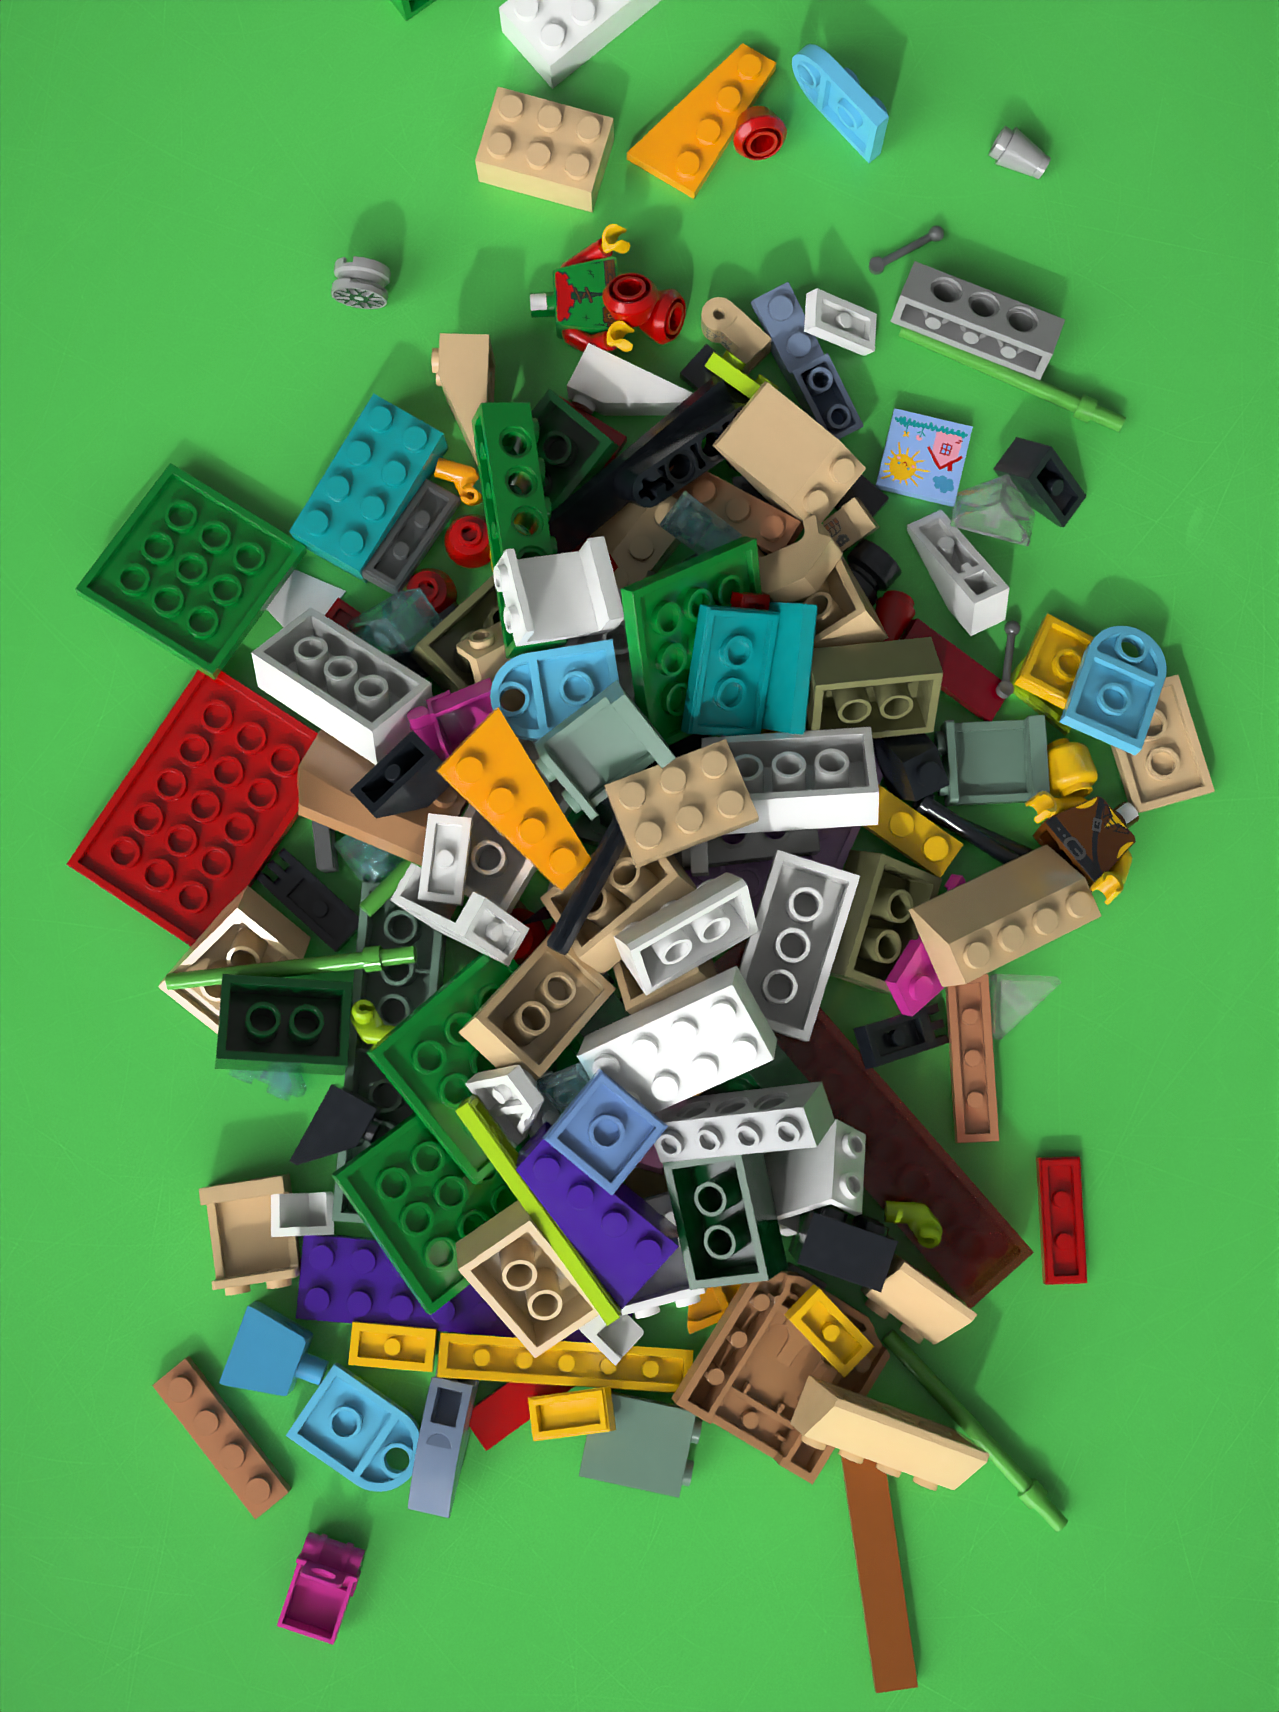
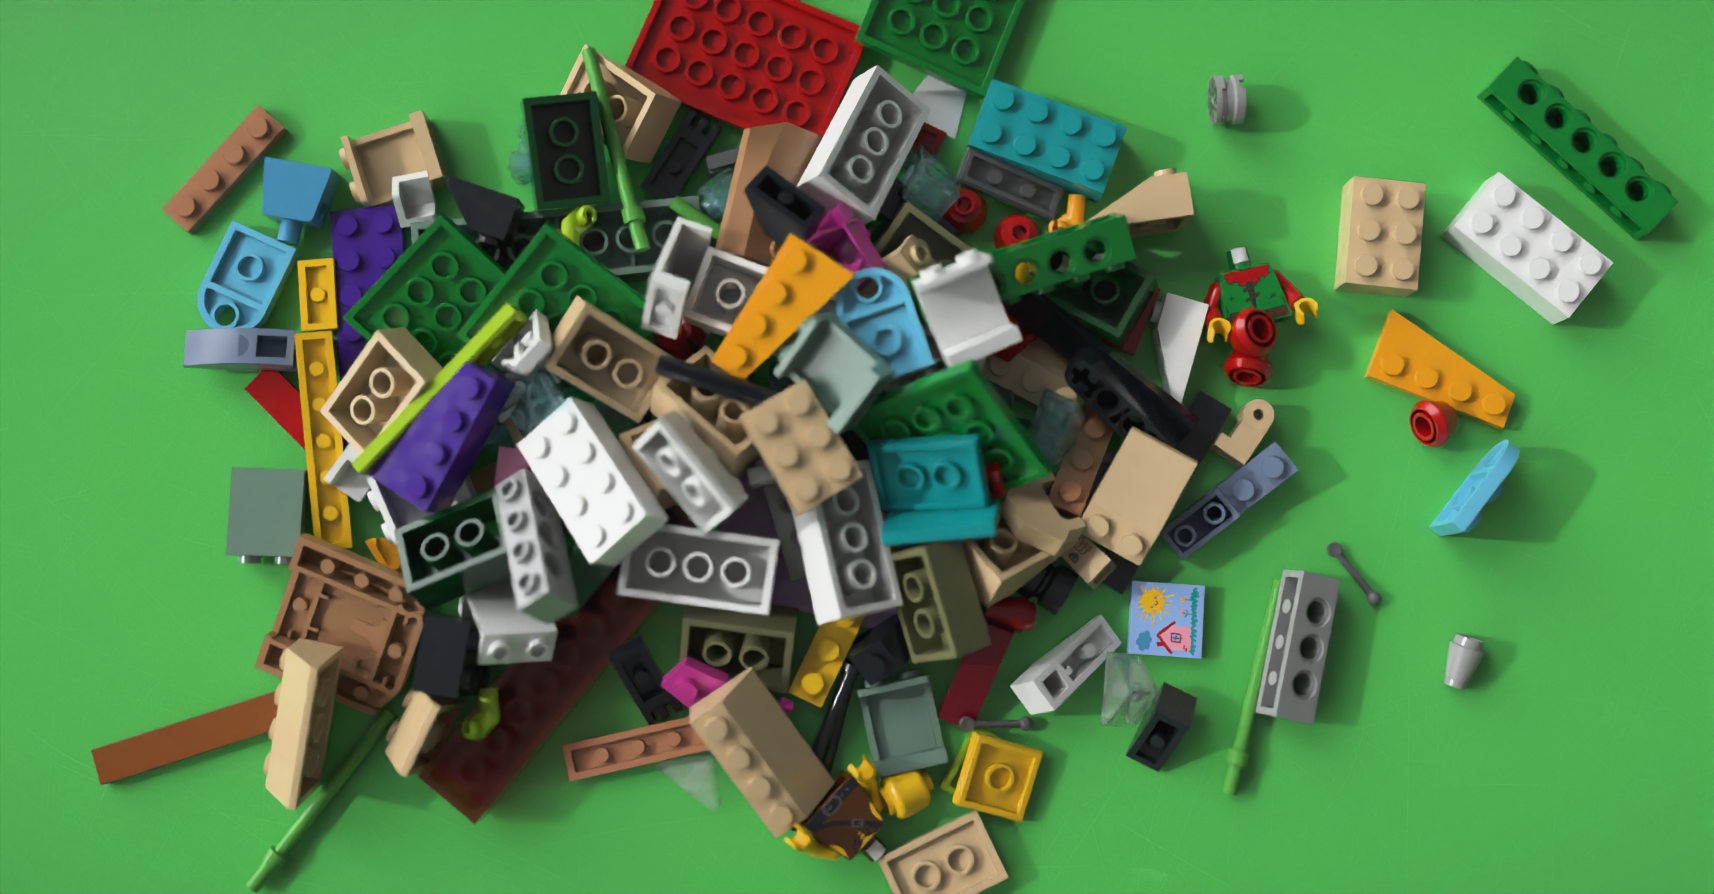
camera: 80 degrees right, 0 degrees up
dark pink piece [277,1532,366,1645] -> none
white plate [418,813,473,906] -> none
yellow tile [528,1386,616,1441] -> none
medium blue tile [542,1069,668,1195] -> none
lime plate [705,350,779,399] -> none
yellow plate [784,1284,874,1378] -> none
white plate [804,288,877,356] -> none
red tile [1036,1156,1087,1285] -> none
medium azure plate [1059,626,1167,755] -> none

